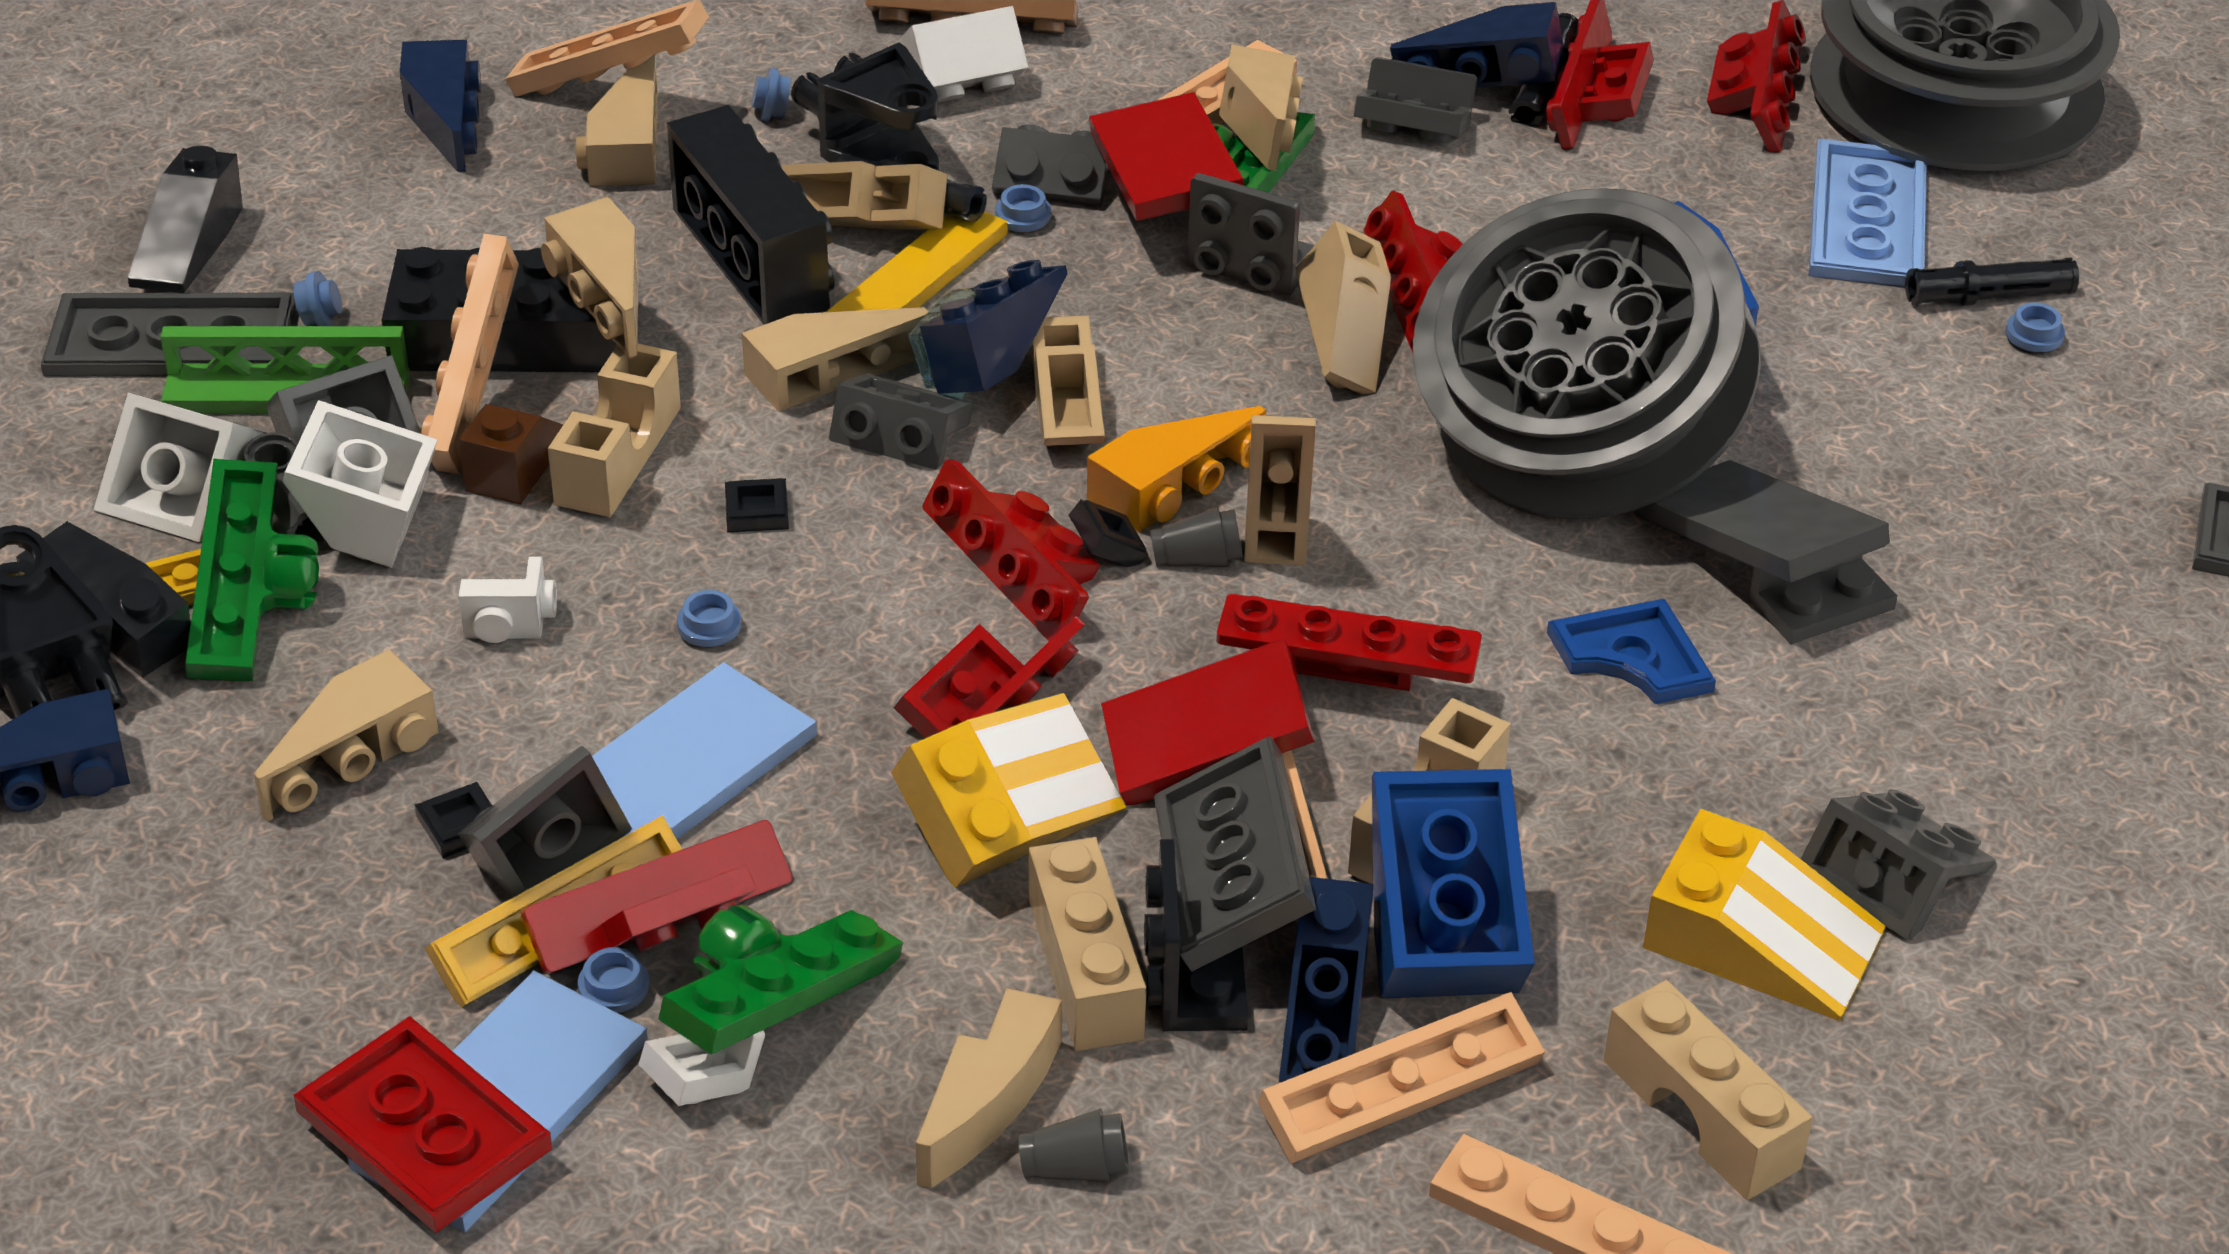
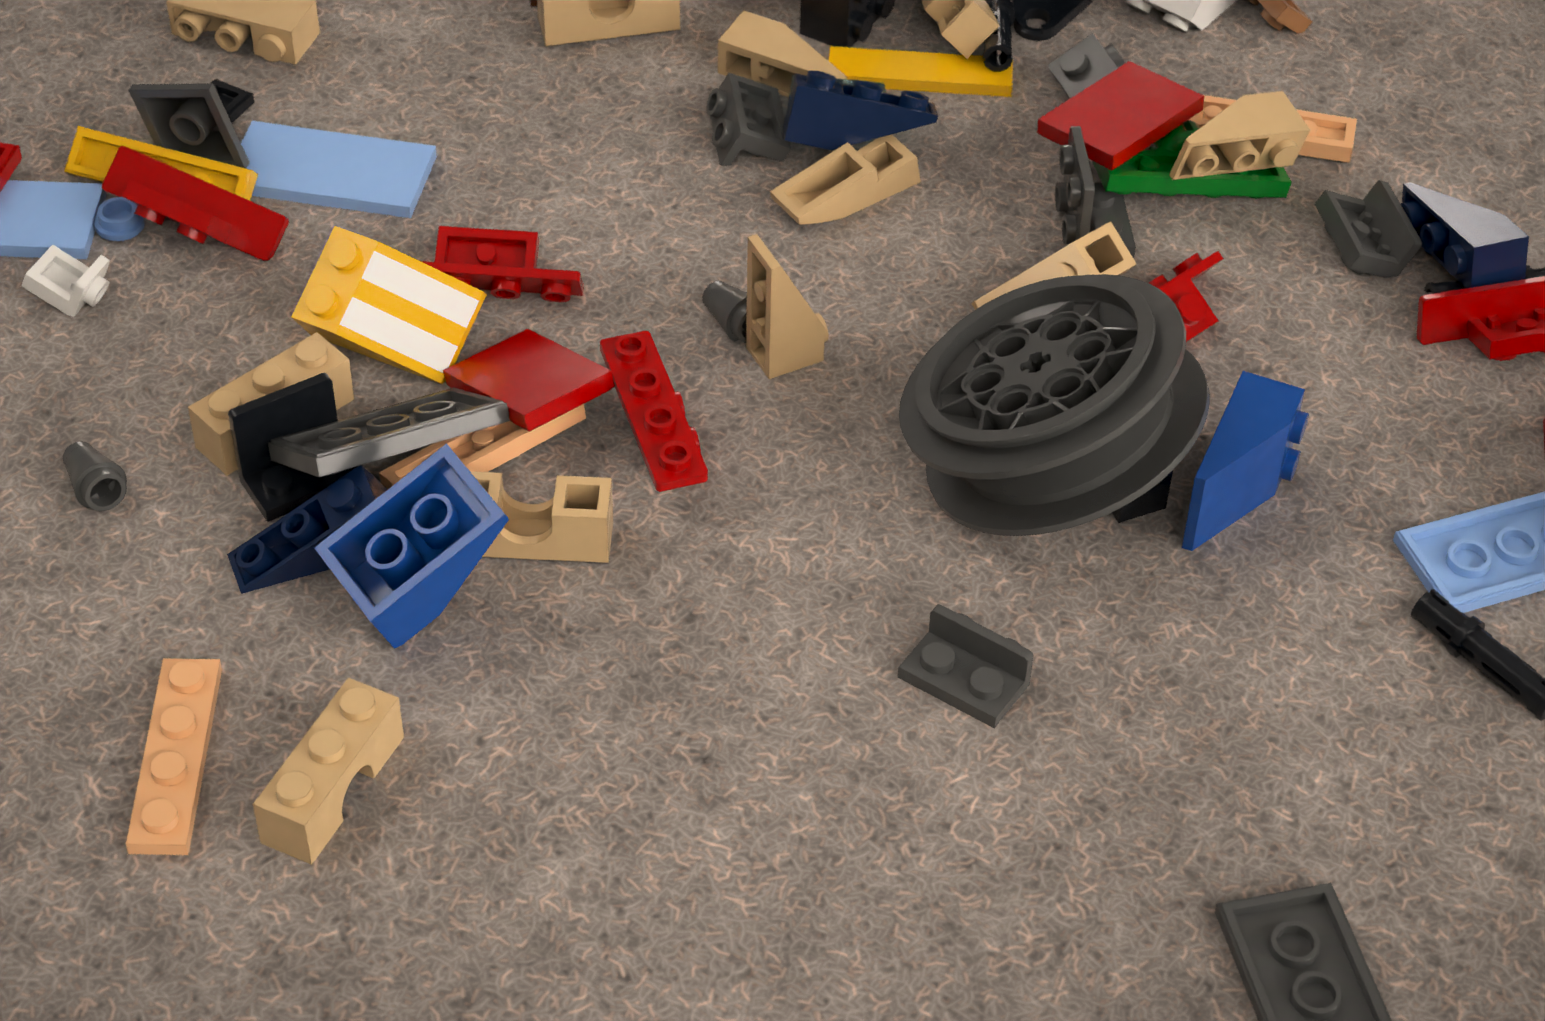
camera: 60 degrees right, 5 degrees up
white bracket [458,557,557,643] -> none
green plate [658,905,903,1055] -> none
medium blue plate [677,590,741,647] -> none
black tile [725,478,789,532] -> none
tan slope [916,988,1062,1188] -> none
red bracket [922,459,1100,641] -> none
medium blue plate [995,184,1051,232] -> none
black tile [1069,499,1148,567] -> none
light orange slope [1086,405,1266,533] -> none
light nougat plate [1257,992,1546,1164] -> none
blue tile [1547,598,1716,704] -> none
dark grey tile [1634,460,1890,583] -> none
yellow slope [1643,808,1886,1021] -> none
dark grey bracket [1801,789,1996,939] -> none
medium blue plate [2006,303,2065,352] -> none

